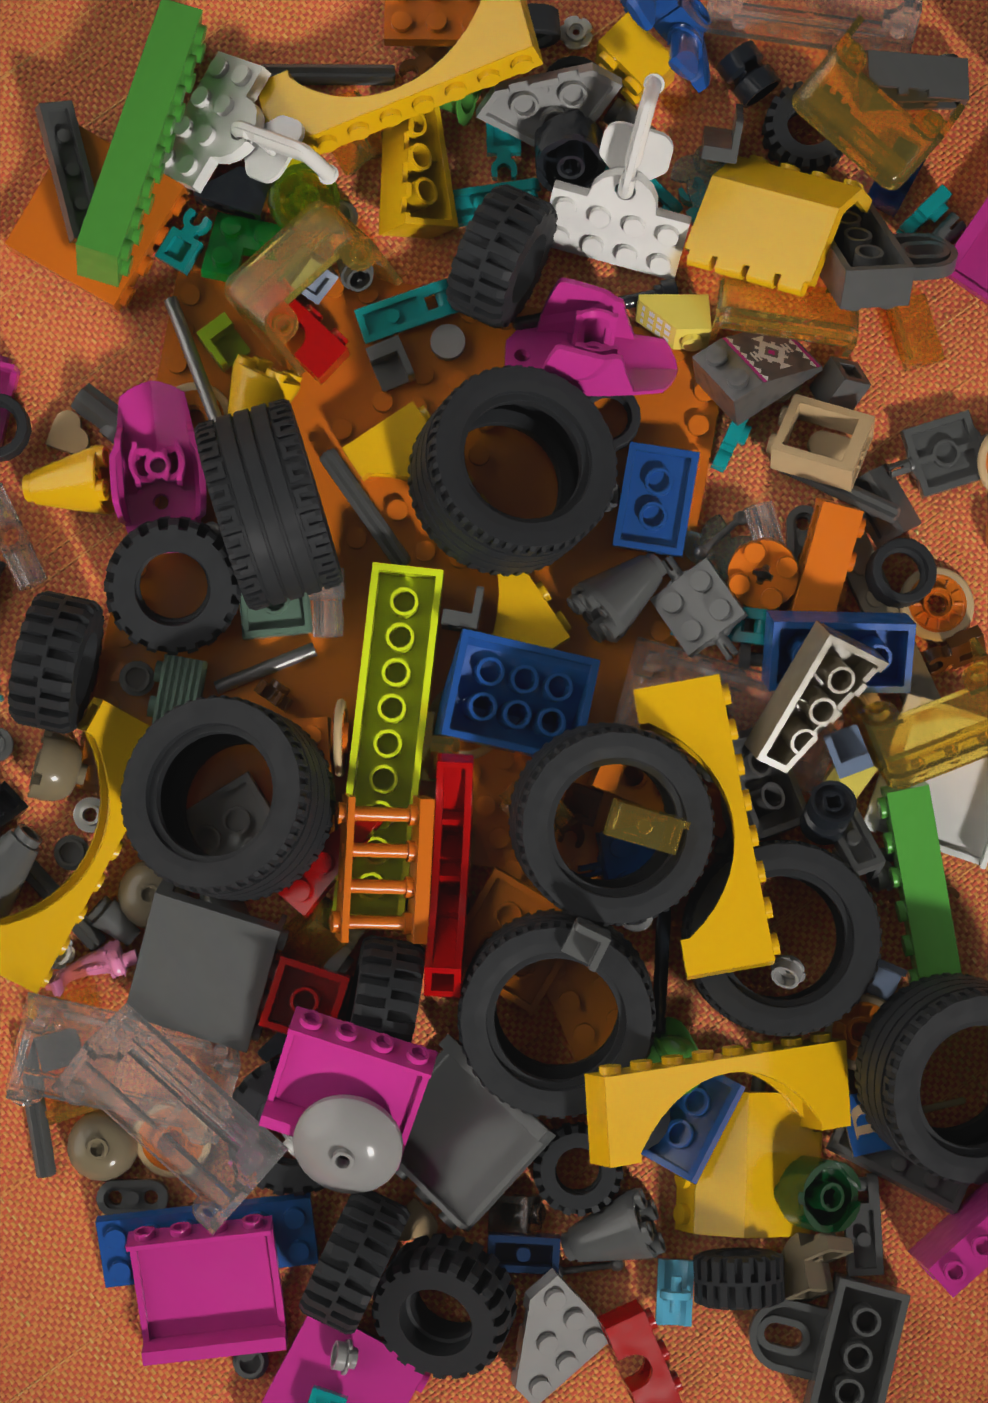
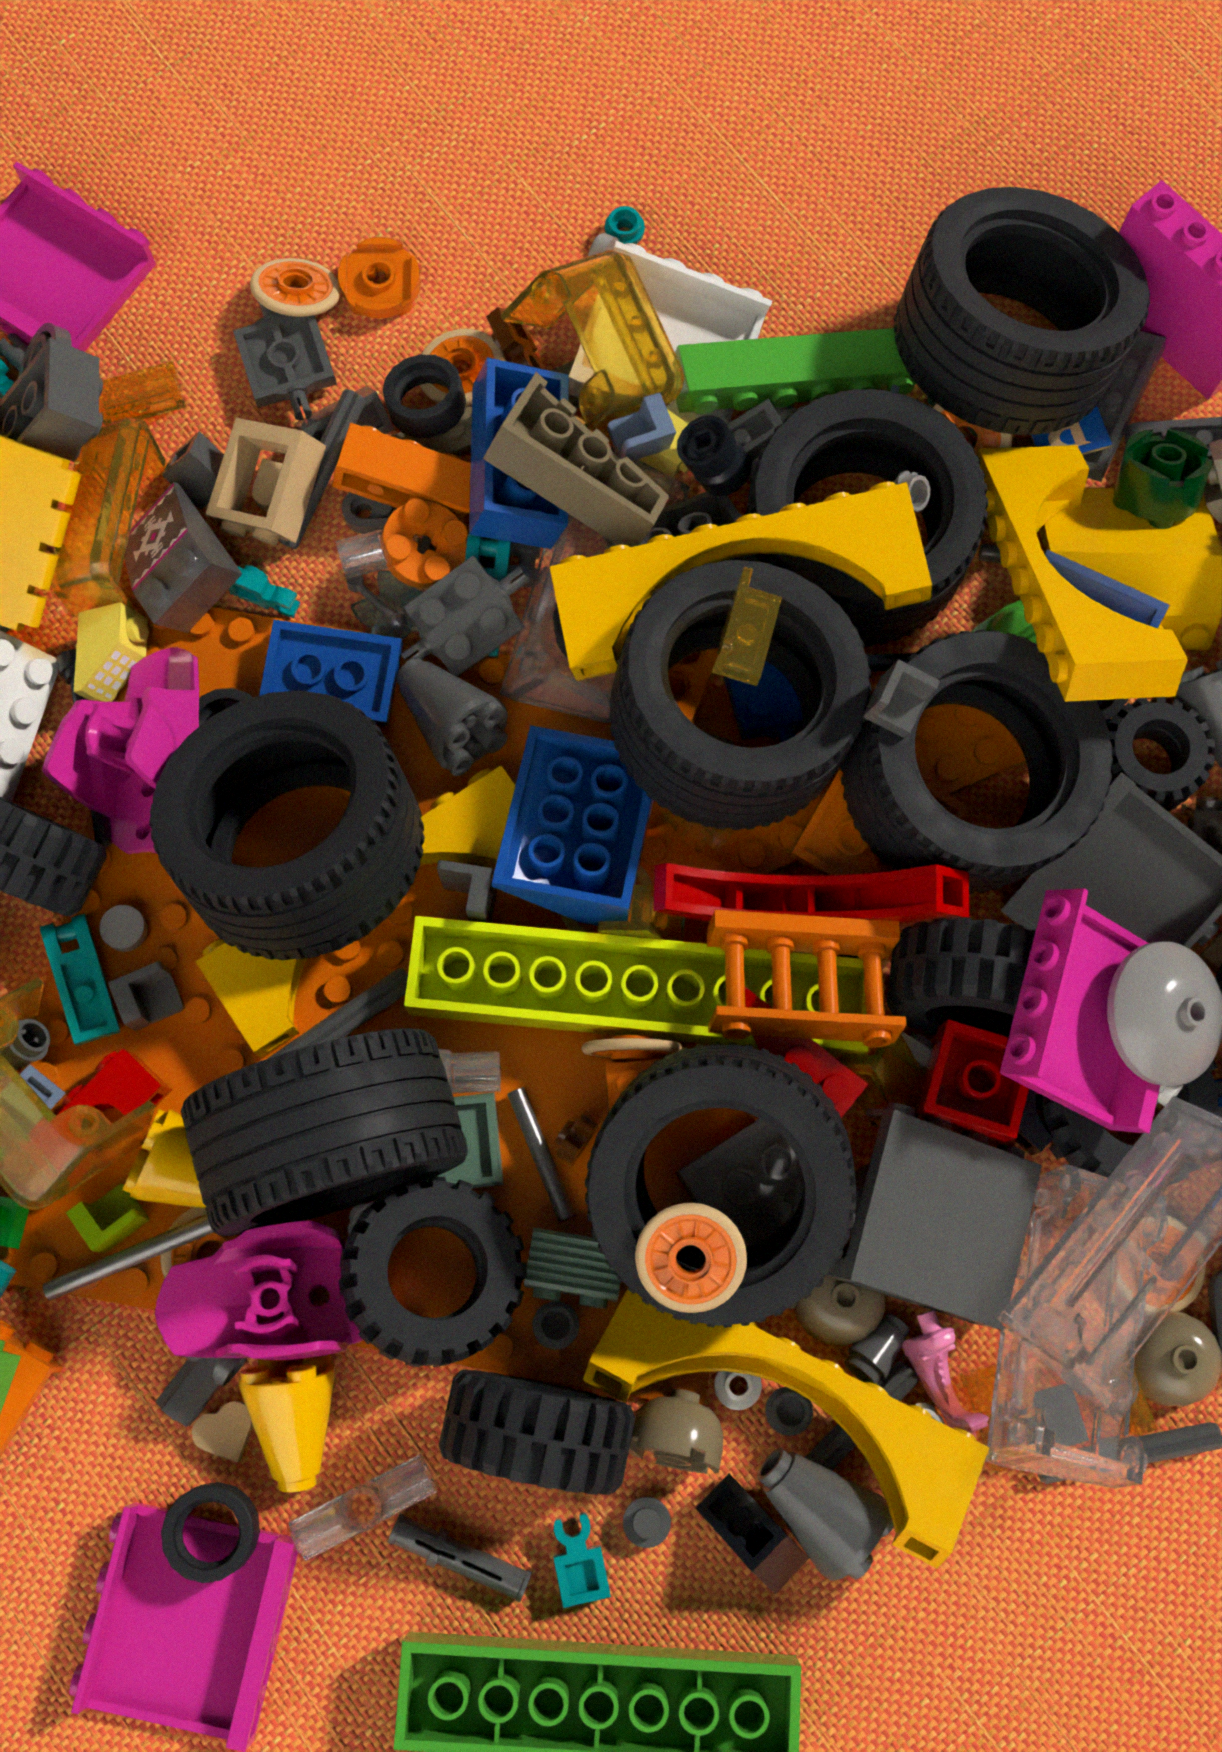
camera: 90 degrees left, 10 degrees down
none -> orange wheel [635,1203,747,1313]

